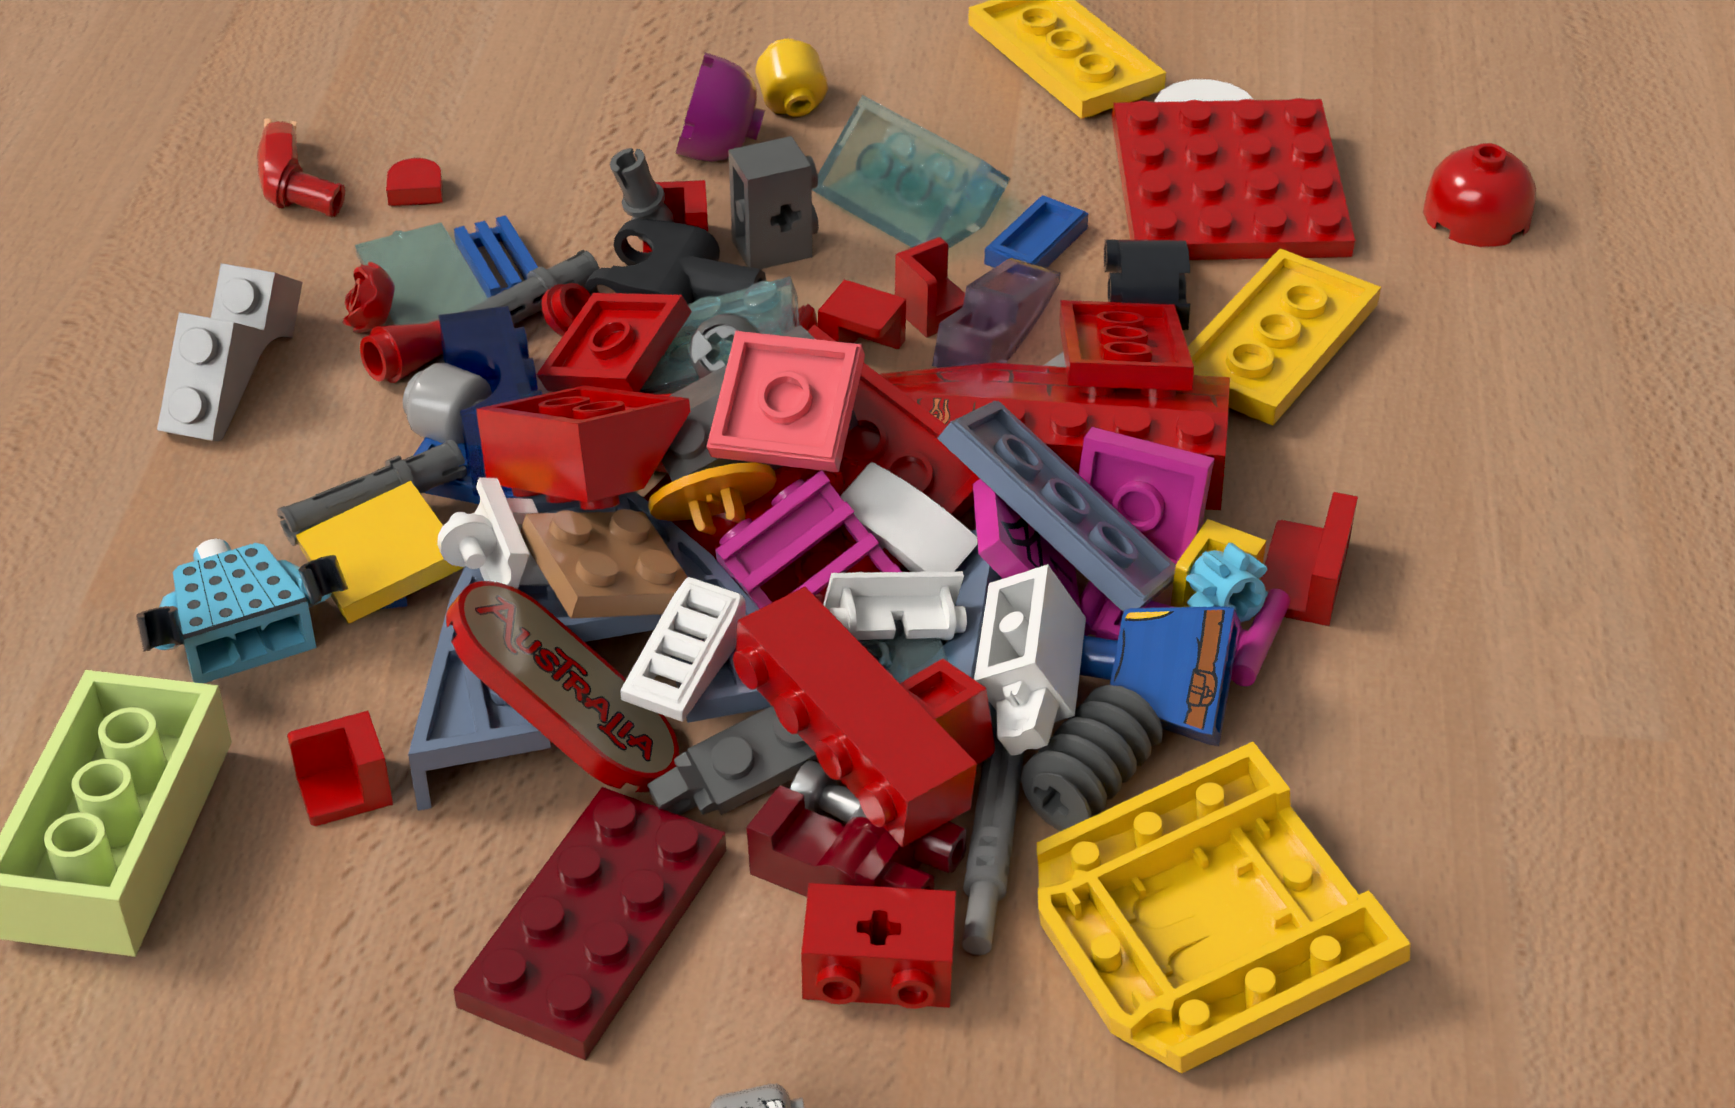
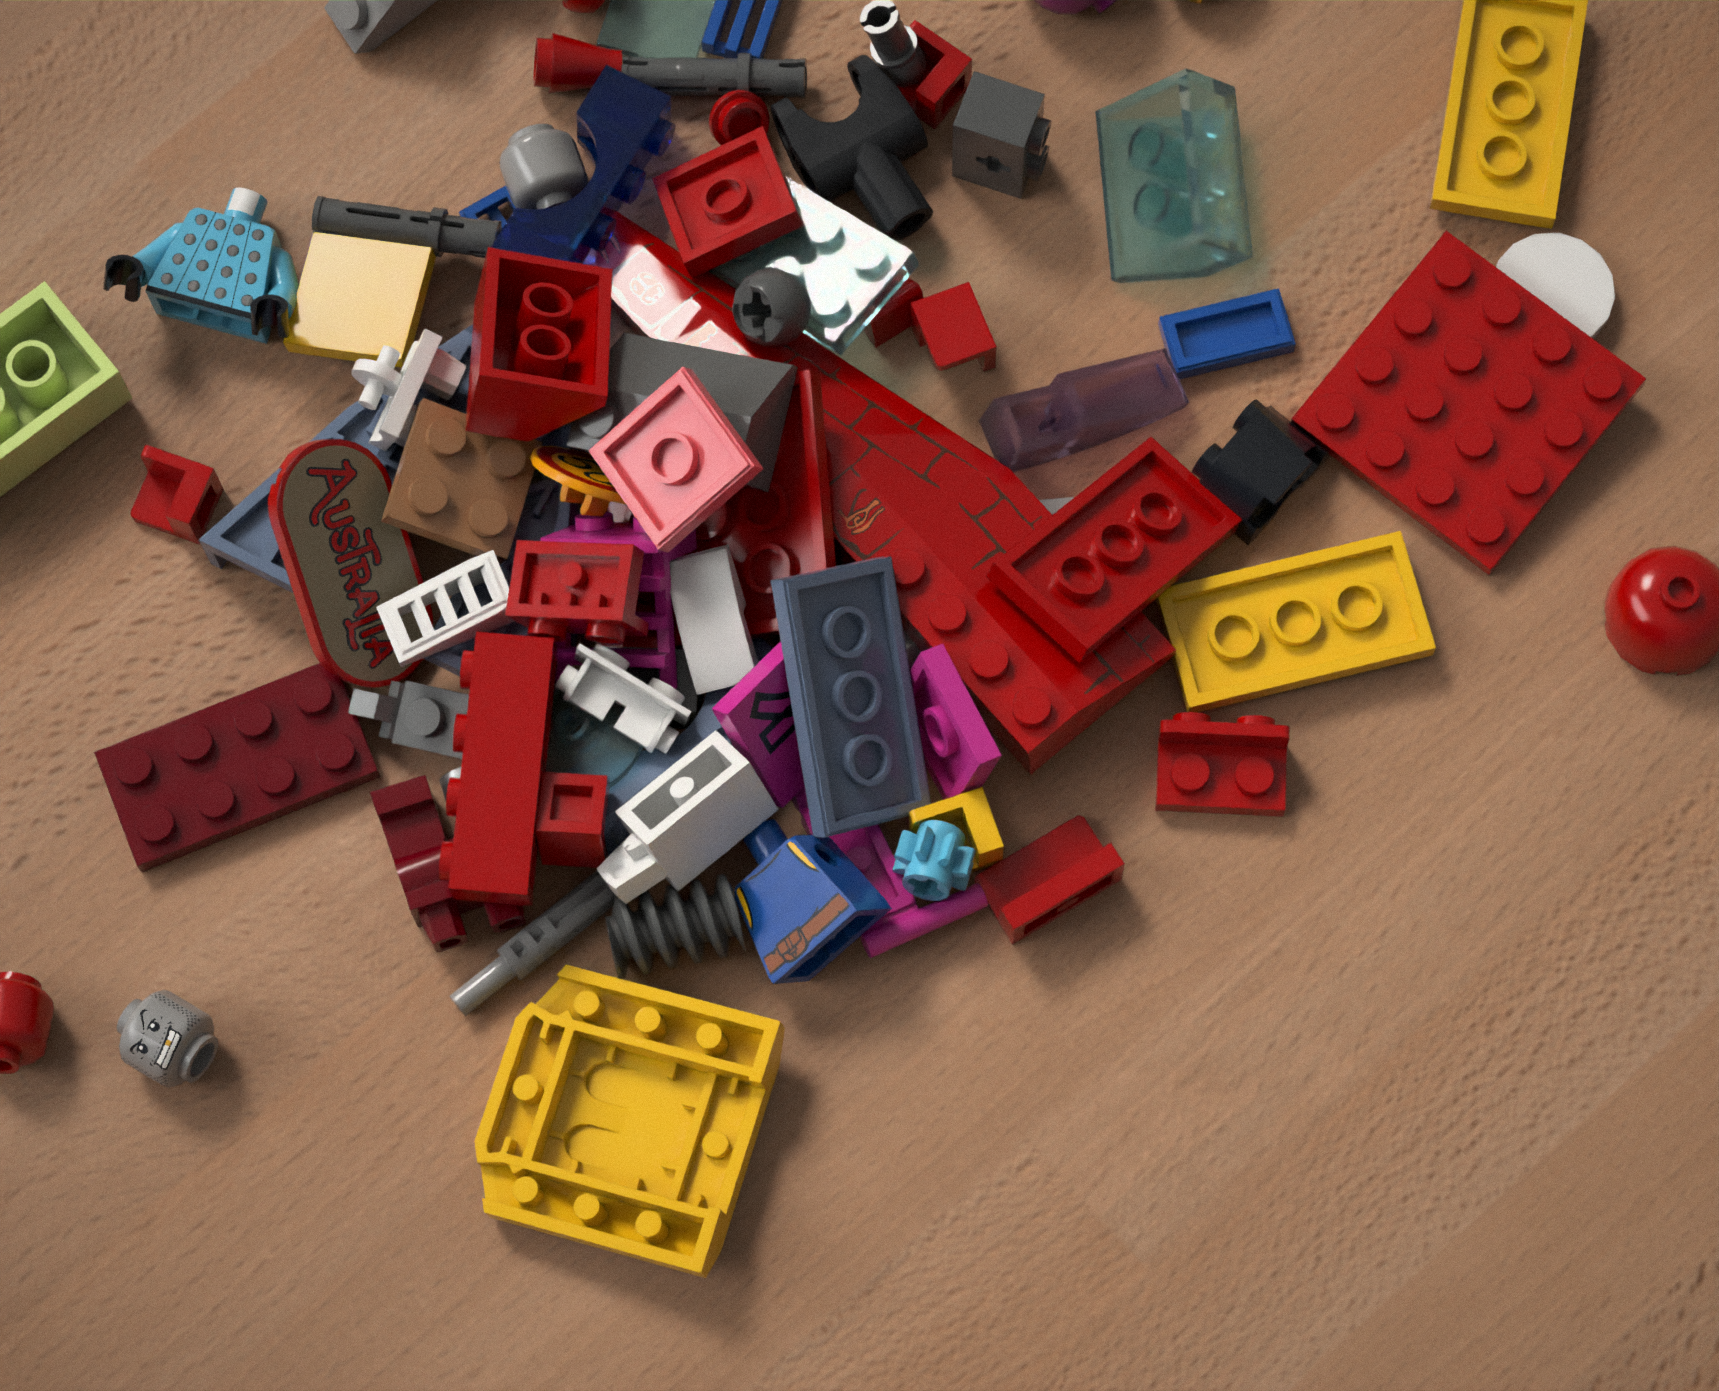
camera: 45 degrees right, 30 degrees up
red brick [801,883,956,1009] -> none
red panel [895,237,974,338] -> none
none -> red bracket [505,540,649,645]
none -> red bracket [1155,712,1290,817]

